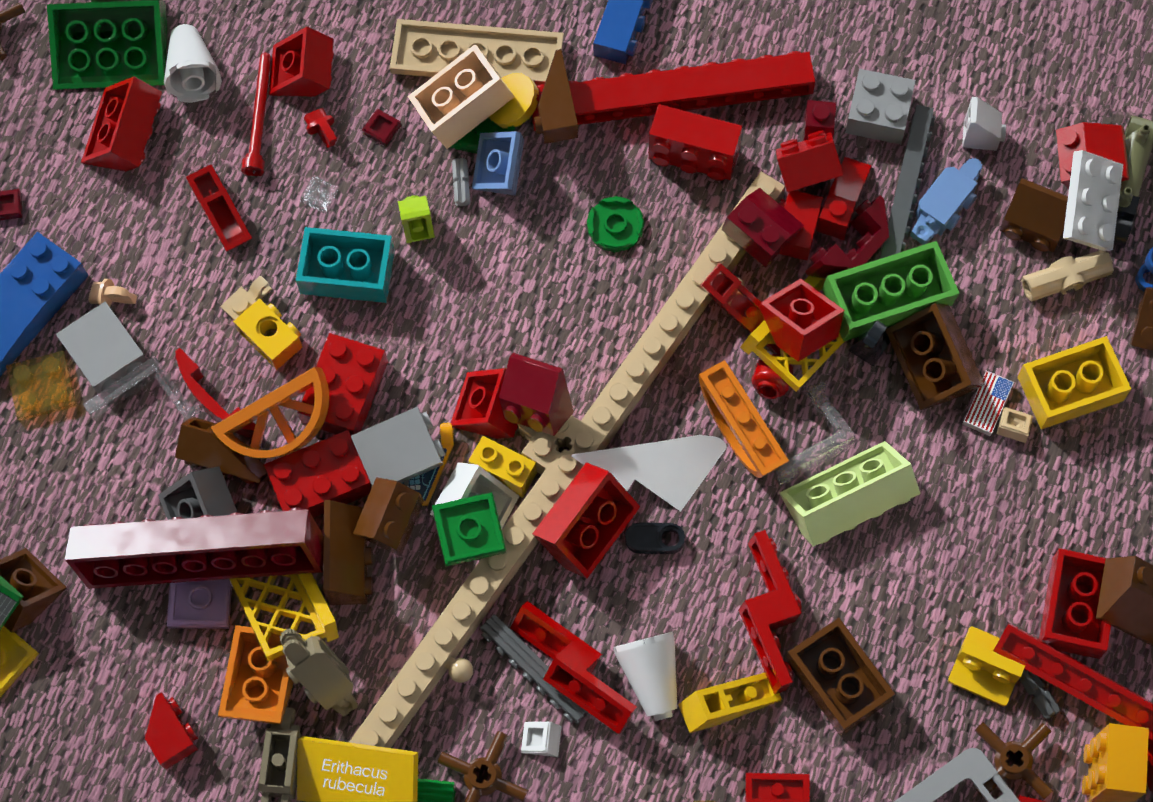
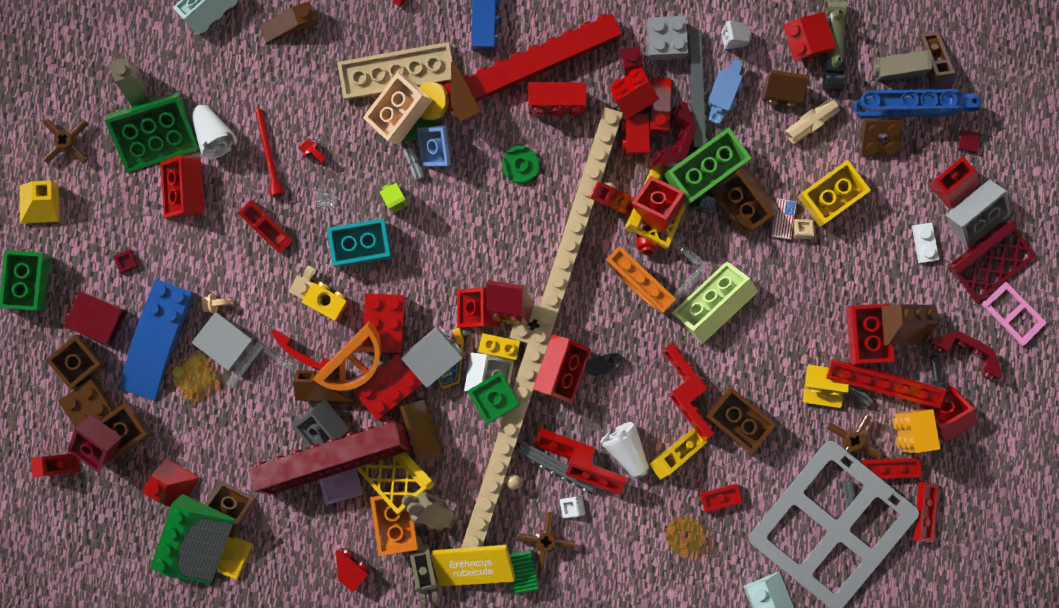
camera: 20 degrees left, 15 degrees up
red slope [269,27,334,97] -> none
reddish brown slope [353,477,424,556] -> none
dark red tile [362,108,402,146] -> none
white sticker [571,435,727,512] -> none
dark red slope [721,188,804,268] -> none
white plate [1063,150,1123,251] -> none

